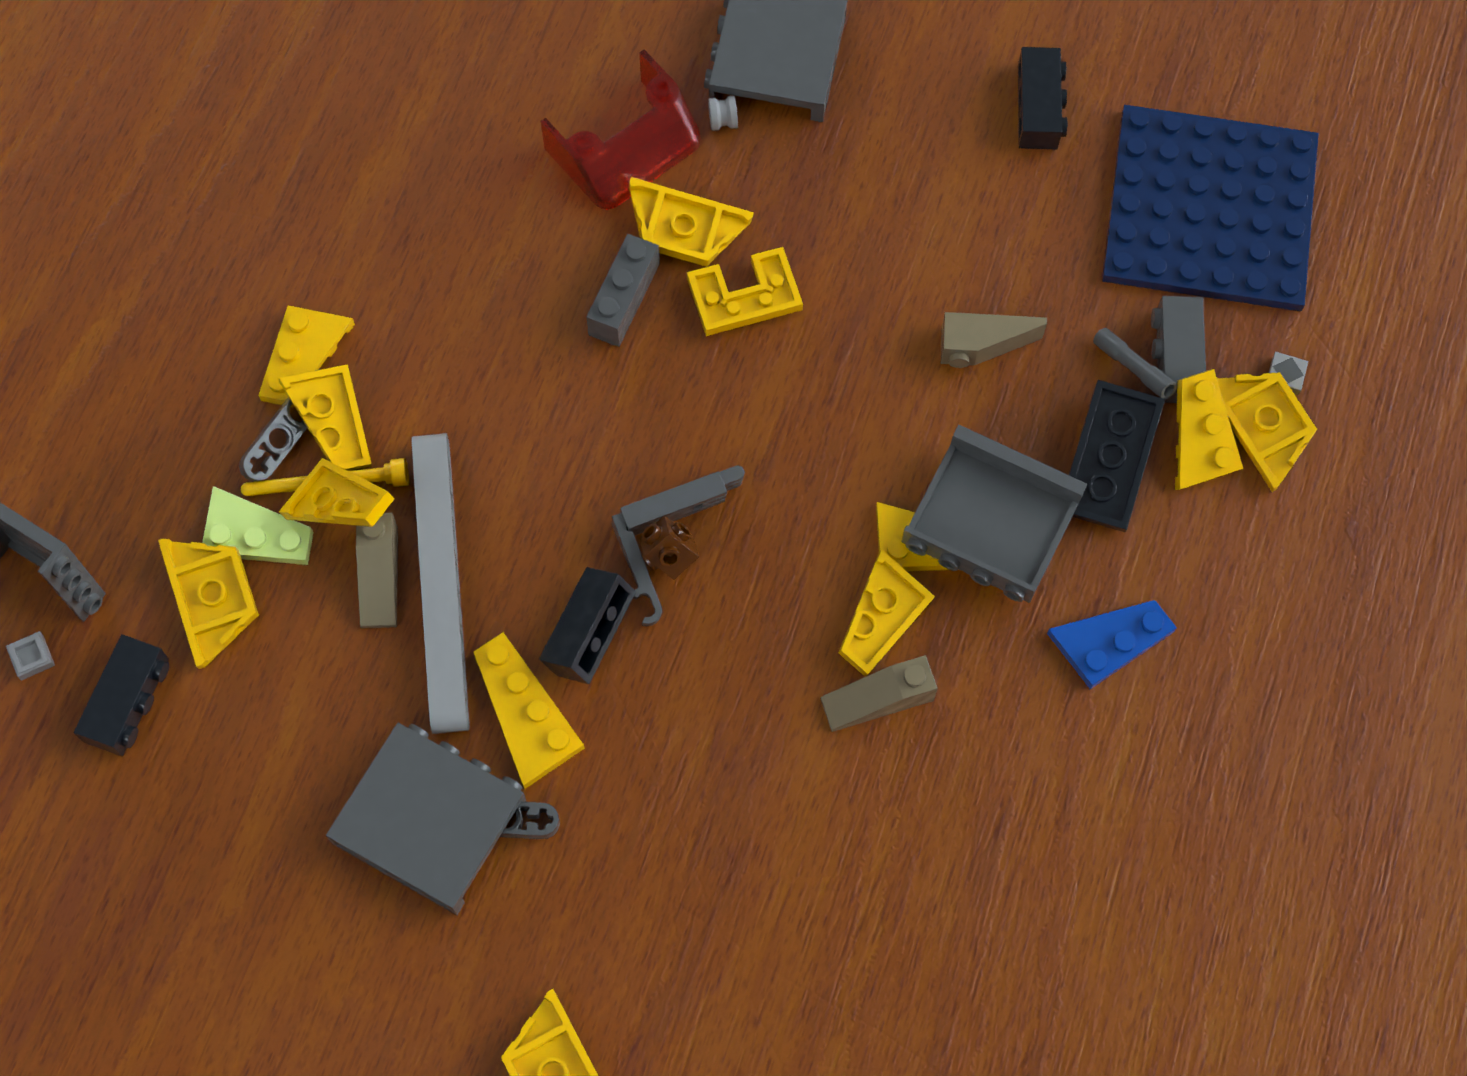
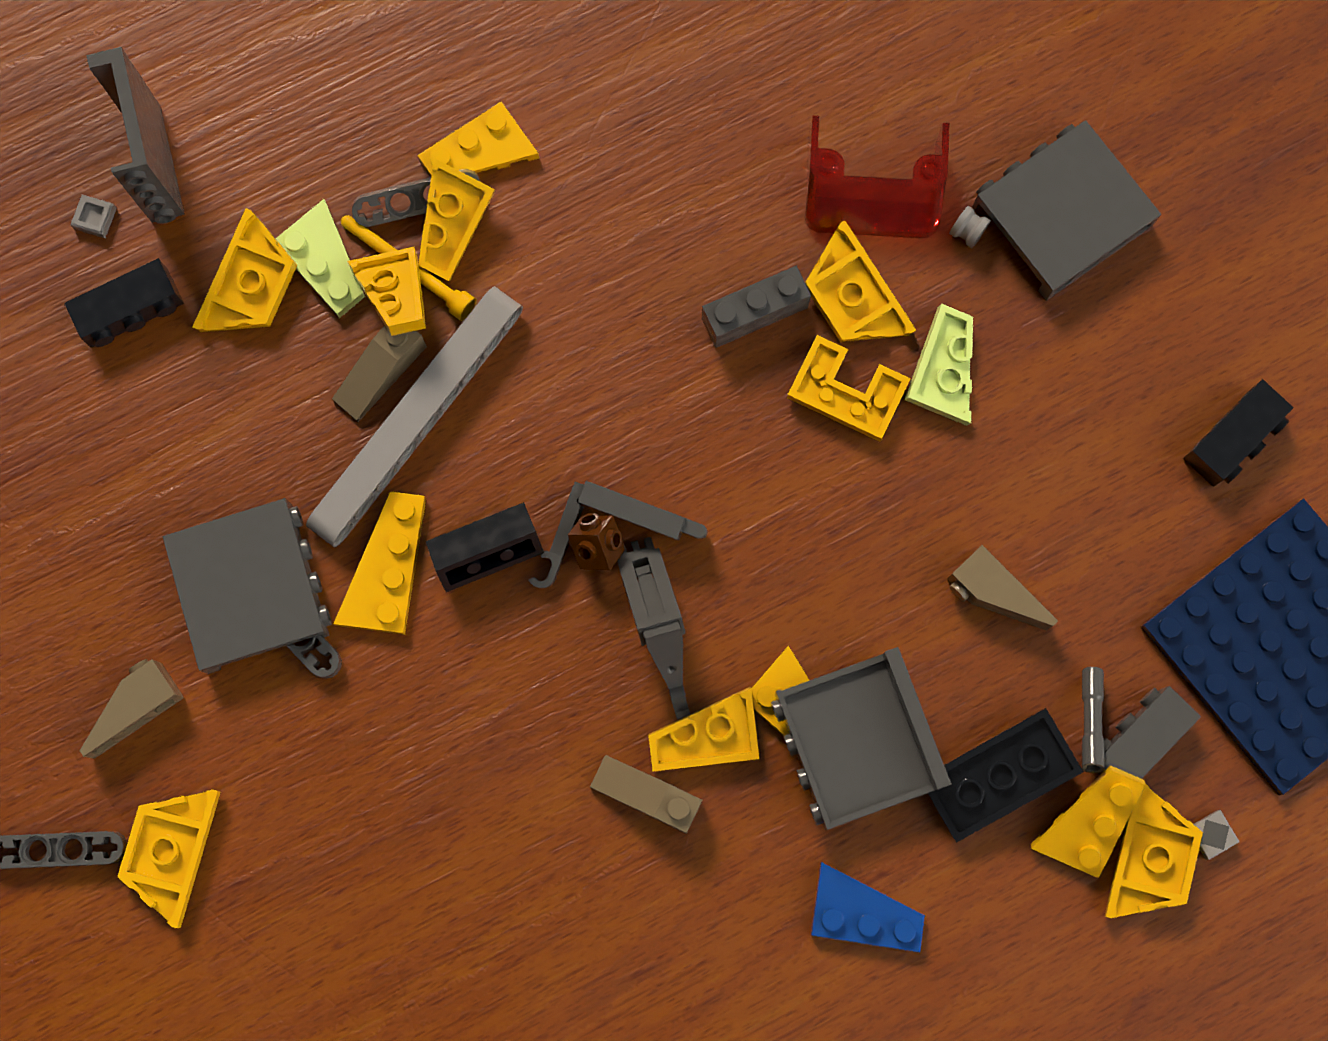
camera: 45 degrees right, 10 degrees up
none -> dark tan slope [80,659,184,759]
none -> dark grey hinge [617,537,690,719]
none -> yellowish green wing [904,304,973,426]

